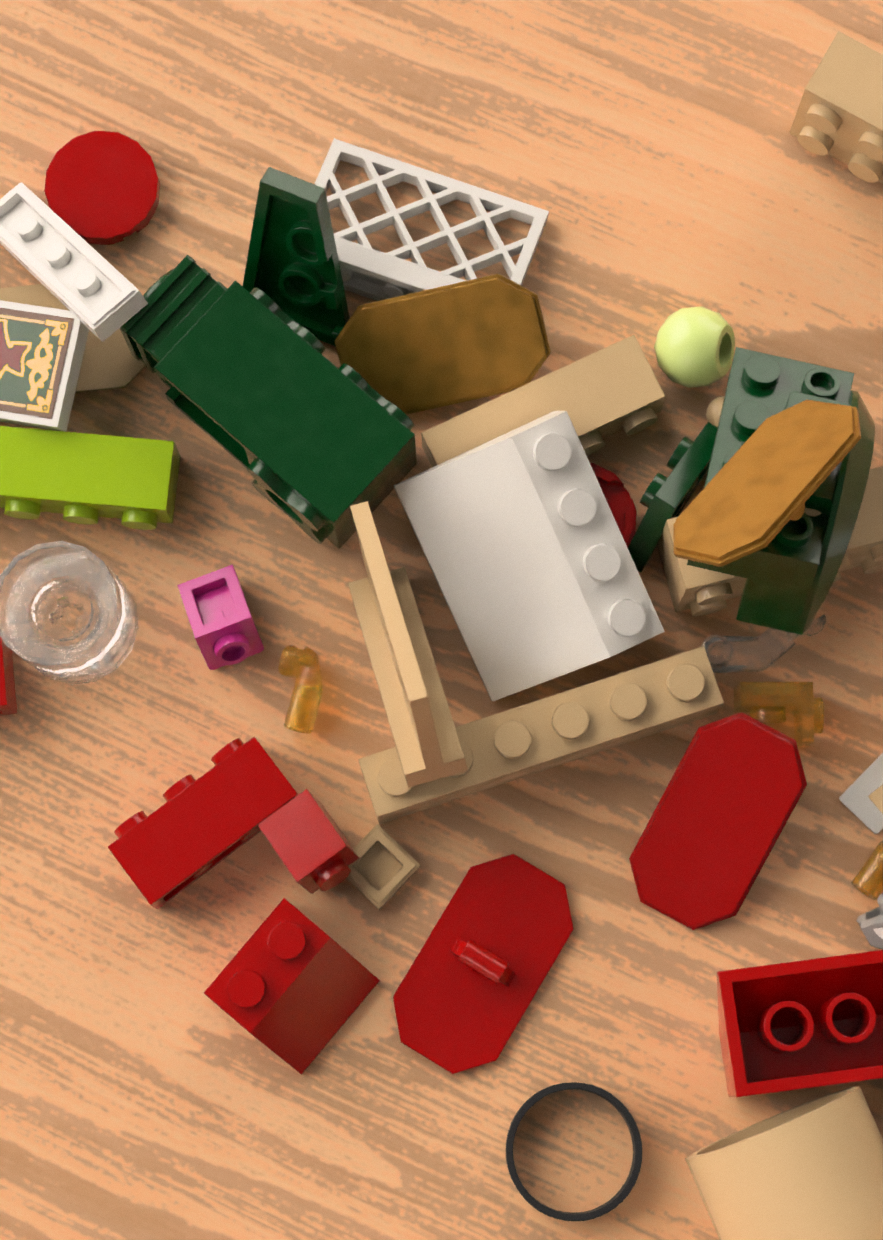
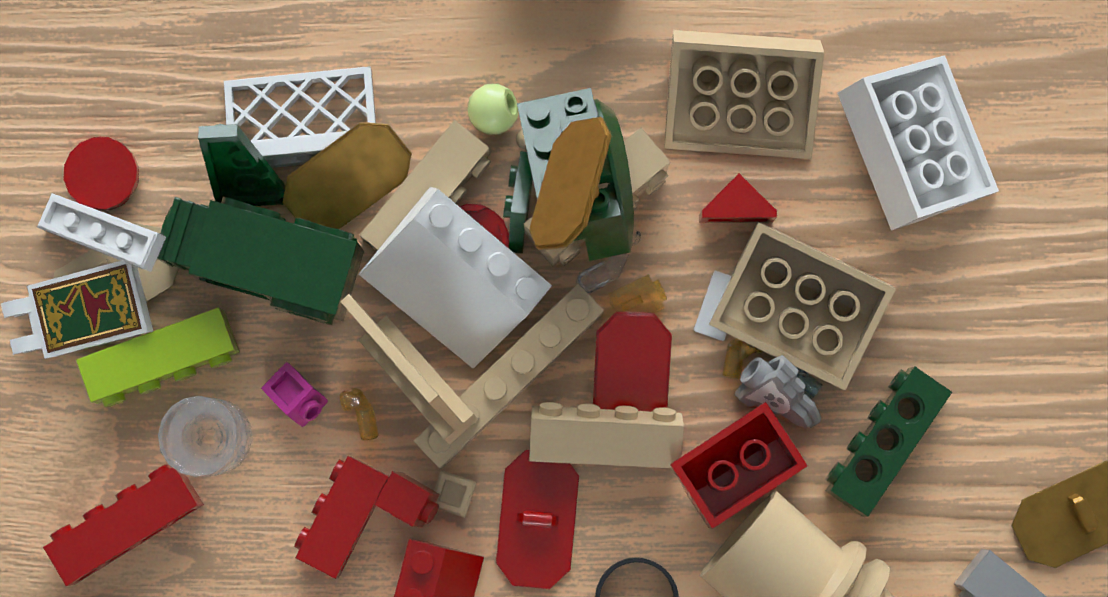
camera: 30 degrees left, 5 degrees up
none -> tan brick [529,402,684,468]

